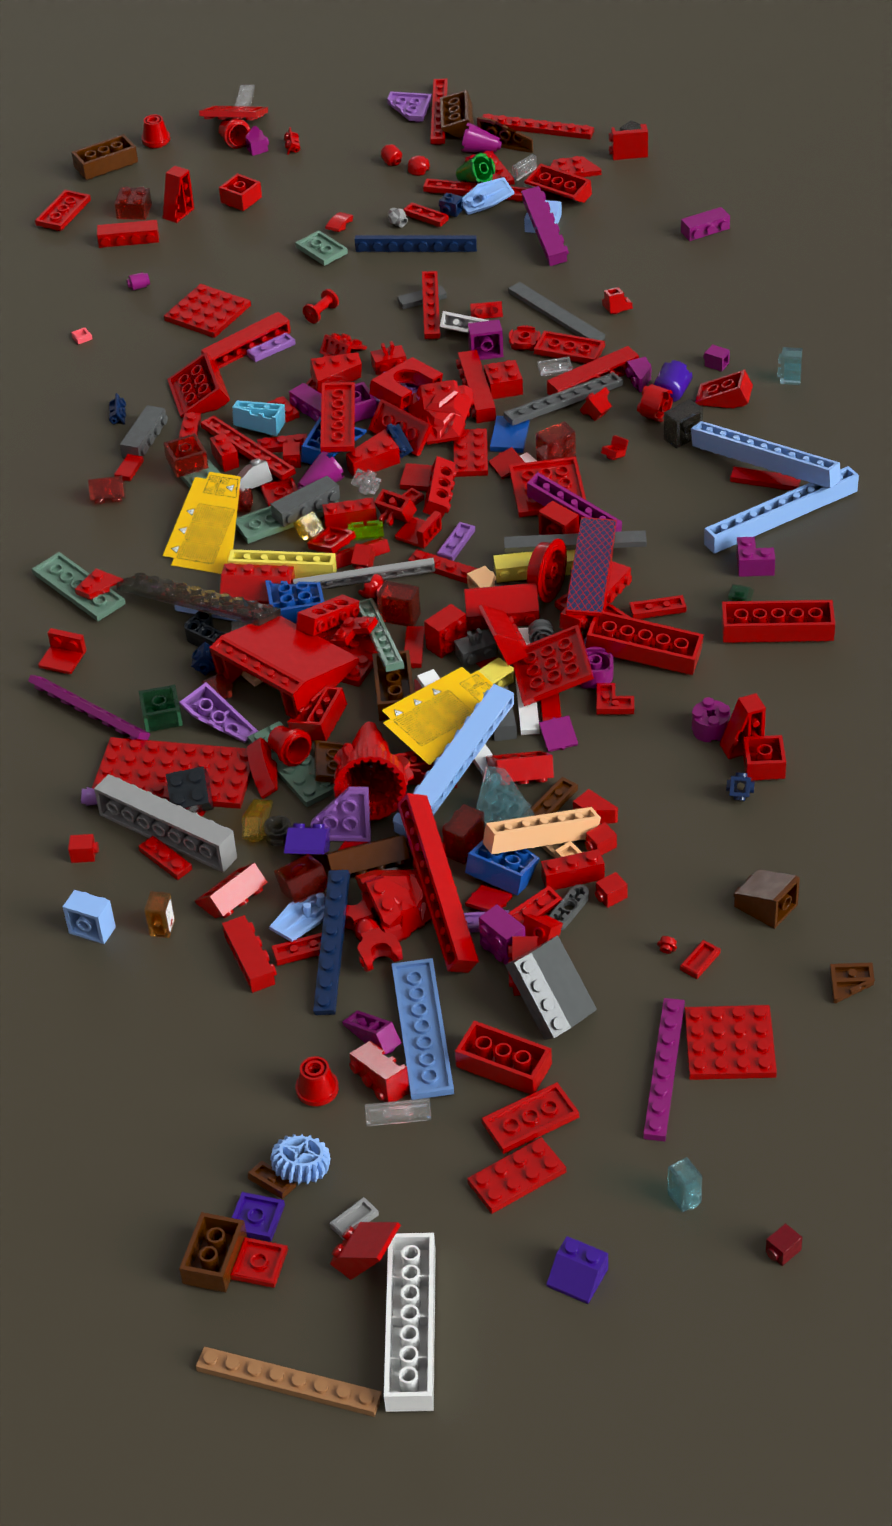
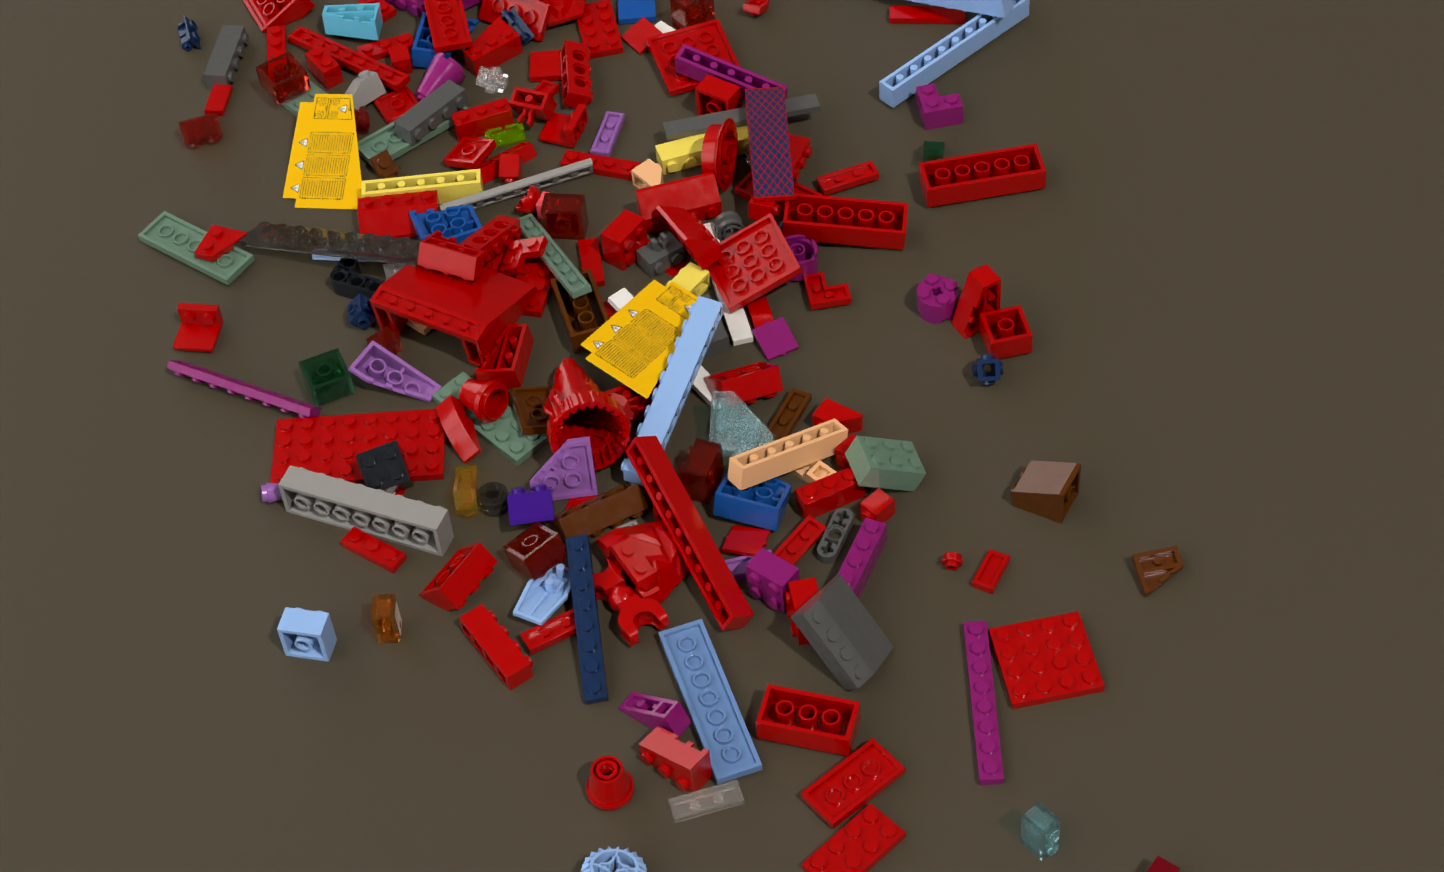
camera: 10 degrees left, 5 degrees up
red brick [68,834,99,863] -> none
clear yellow brick [293,511,324,541] -> none
red brick [523,914,563,946] -> none
none -> reddish brown bracket [368,150,401,179]
none -> red wedge [417,230,485,281]
none -> magenta brick [838,517,887,599]
none -> sand green brick [845,435,926,492]

